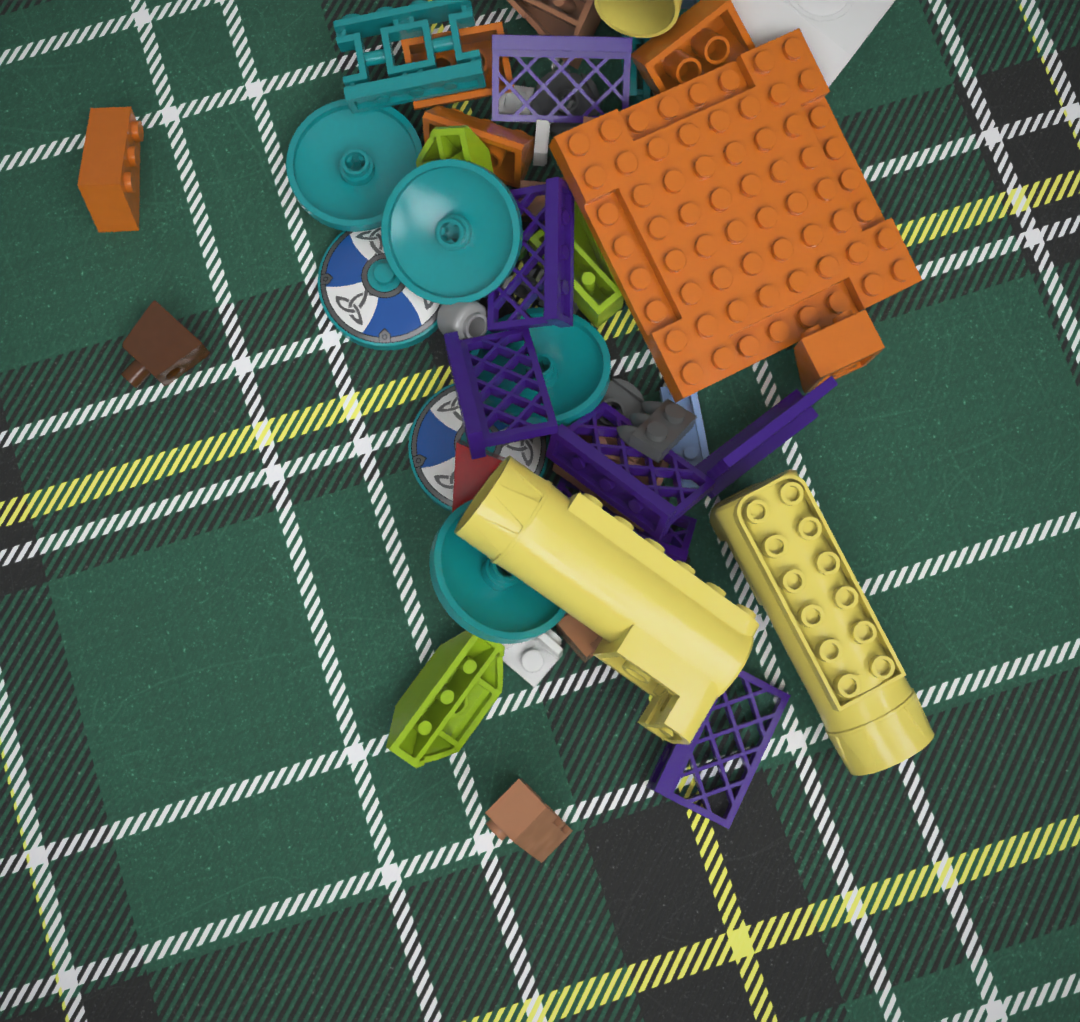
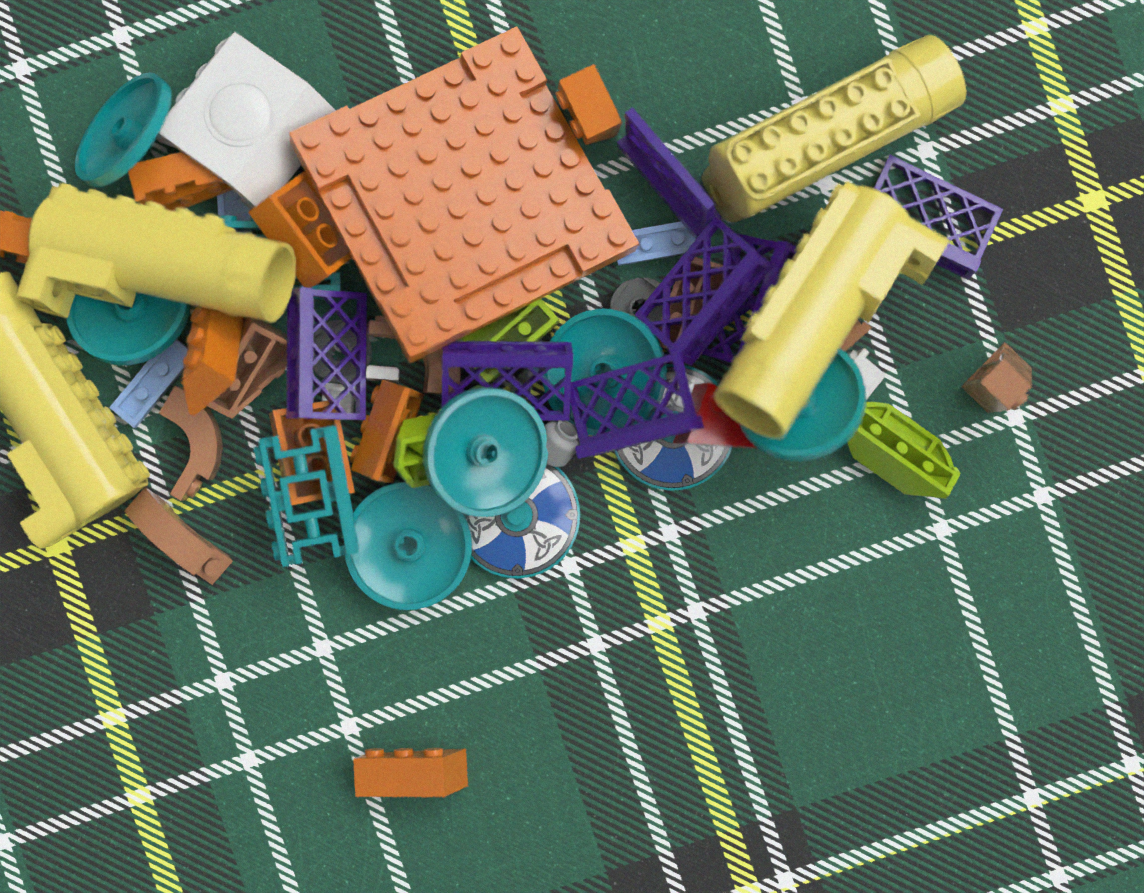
camera: 90 degrees left, 10 degrees up
reddish brown torso [121,300,210,389] -> none
dark grey plate [616,399,697,463] -> none

